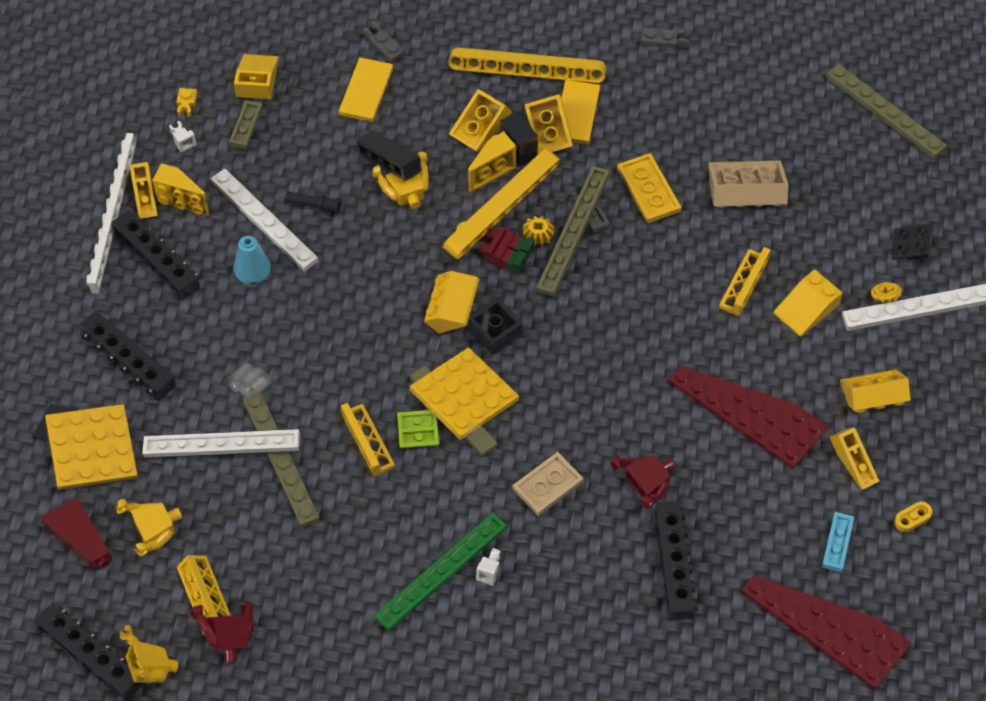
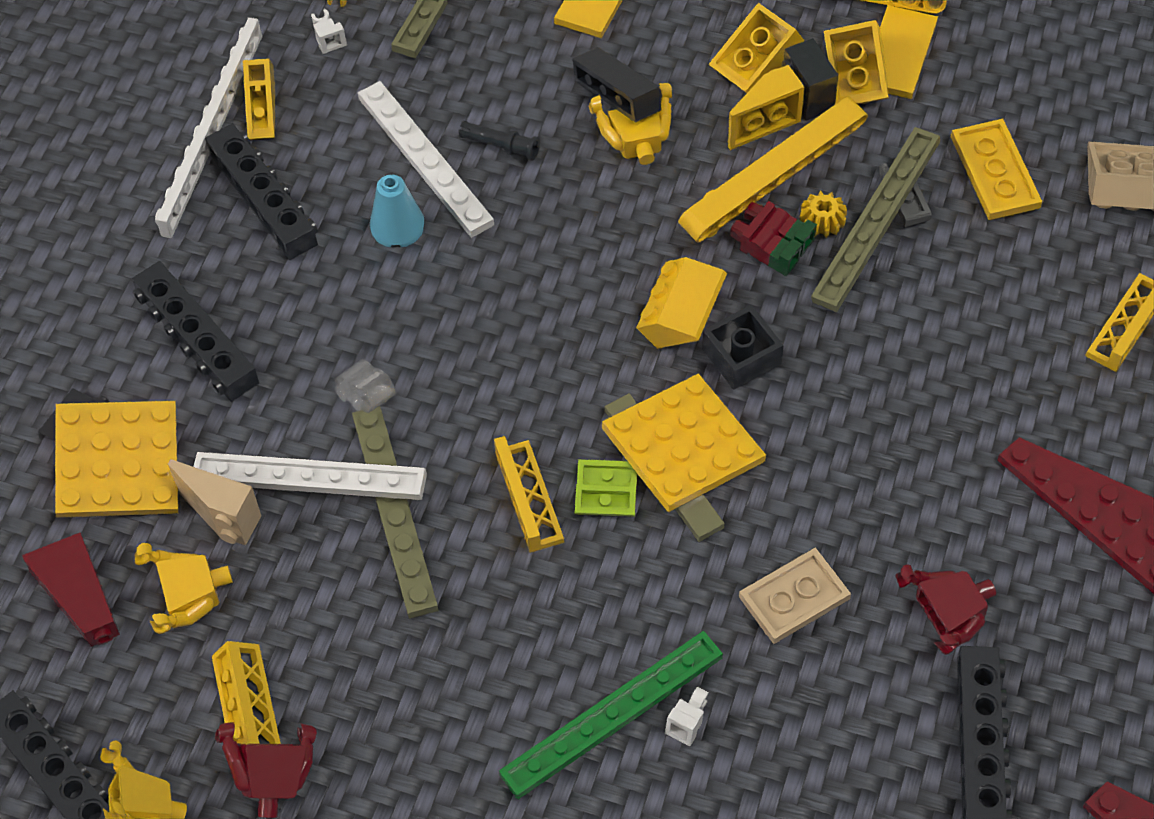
camera: 10 degrees right, 0 degrees up
yellow slope [152,163,209,216] -> none
none -> tan slope [168,459,261,545]

